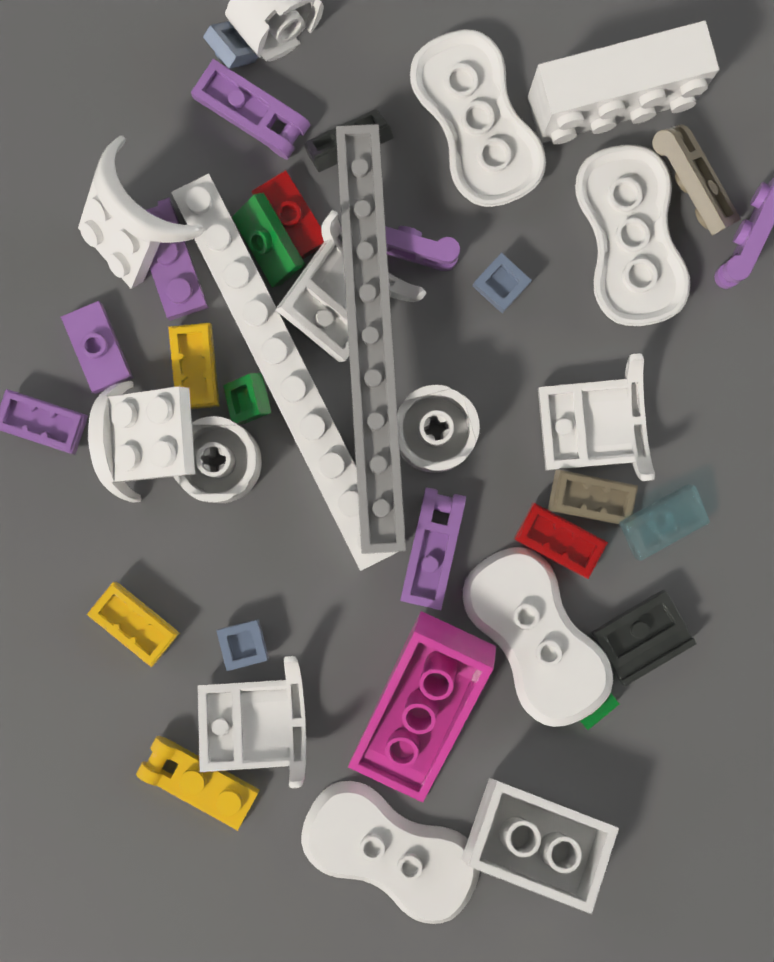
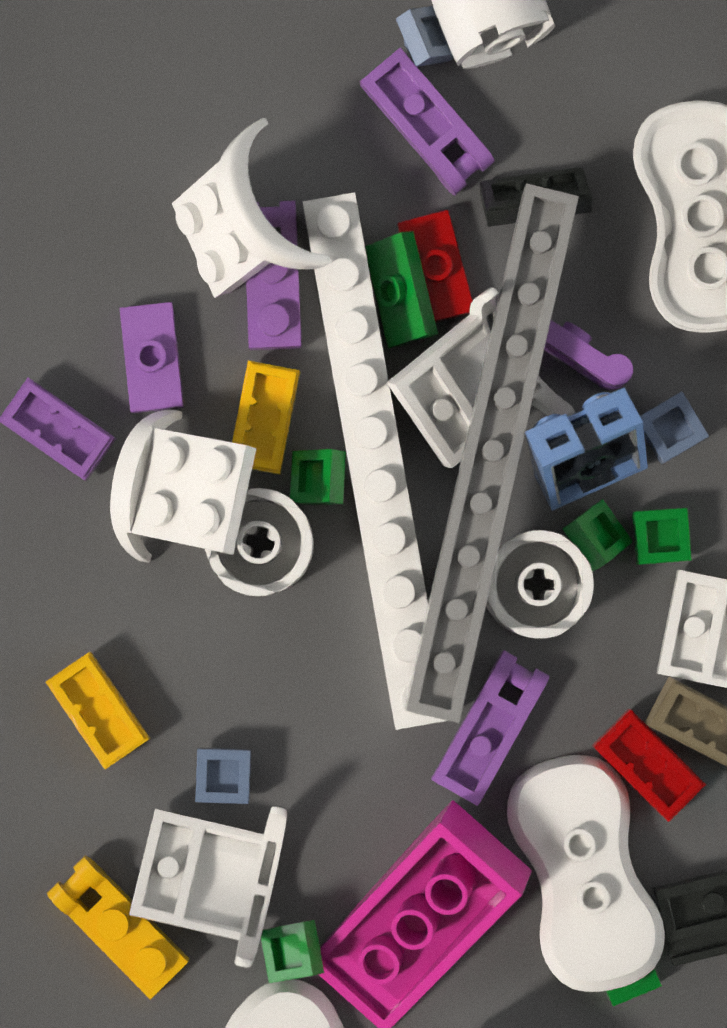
camera: 15 degrees right, 0 degrees up
none -> green plate [261,920,324,983]
none -> medium blue piece [525,388,648,511]
none -> green plate [562,499,633,572]
none -> green plate [632,508,692,565]

